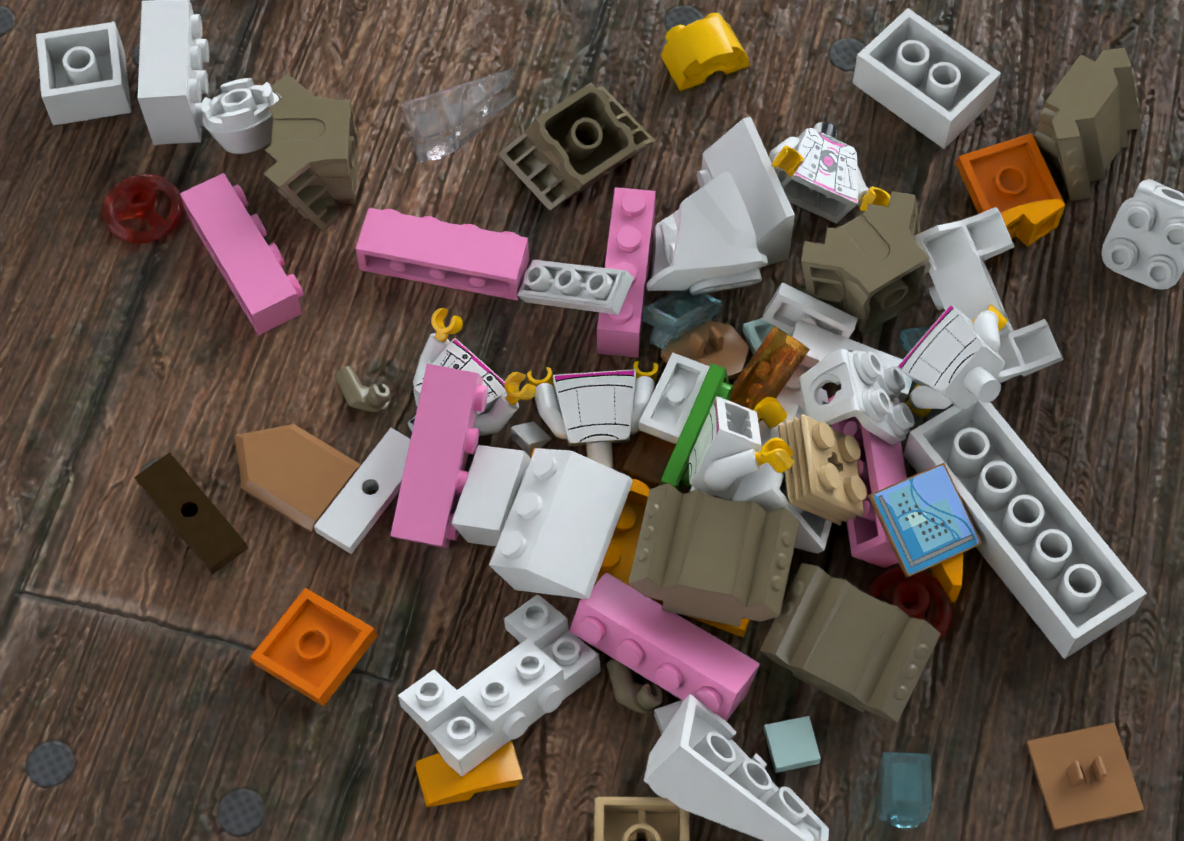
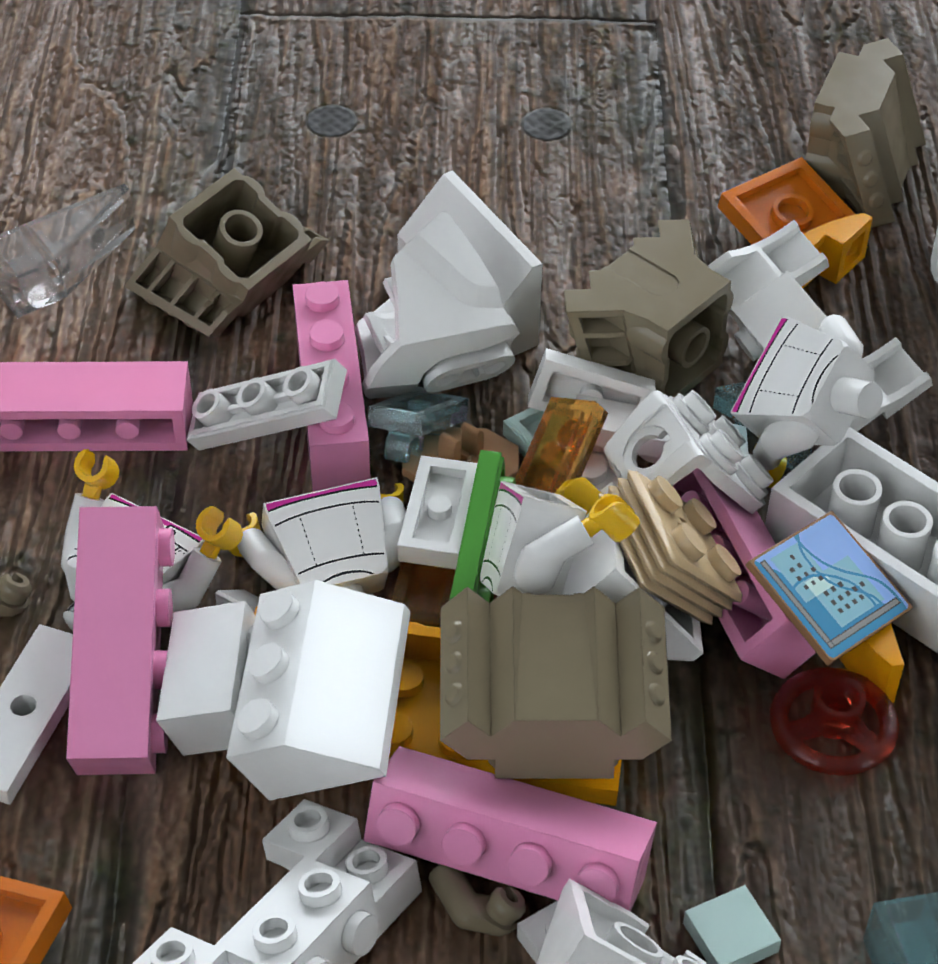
camera: 15 degrees left, 15 degrees down
yellow cylinder [661,12,750,91] -> none
dark tan slope [760,563,941,722] -> none
torso [769,122,890,224] -> none
white brick [853,8,1001,149] -> none

